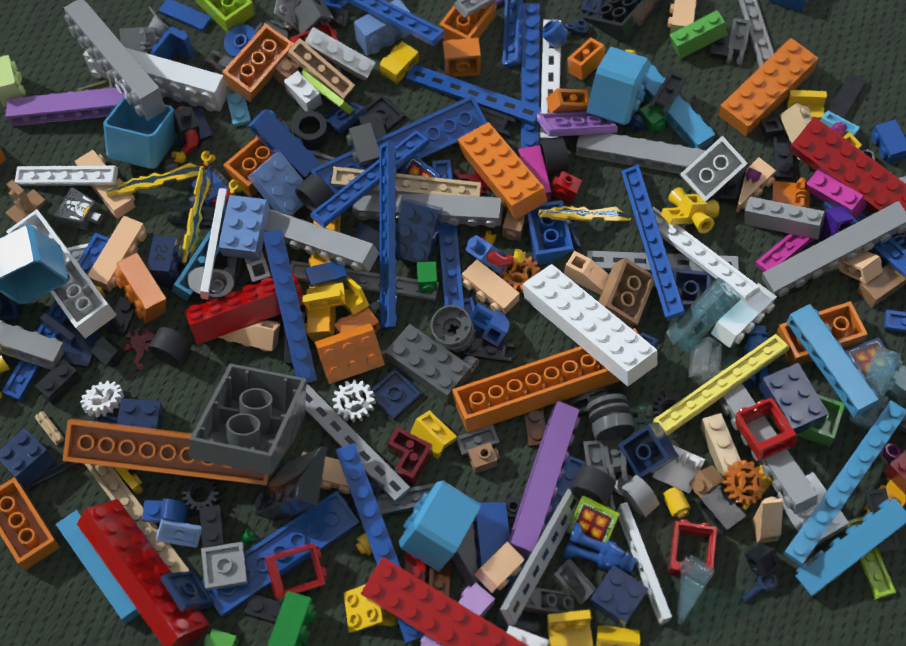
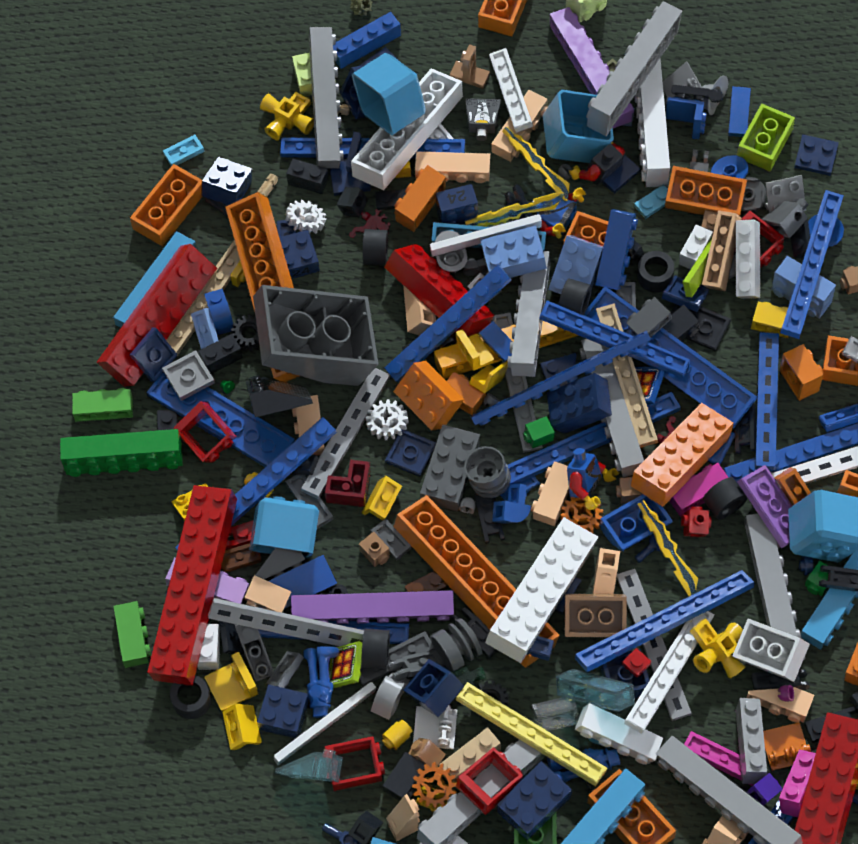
camera: 70 degrees right, 0 degrees up
none -> red plate [622,648,651,678]
none -> black hinge [671,85,724,103]

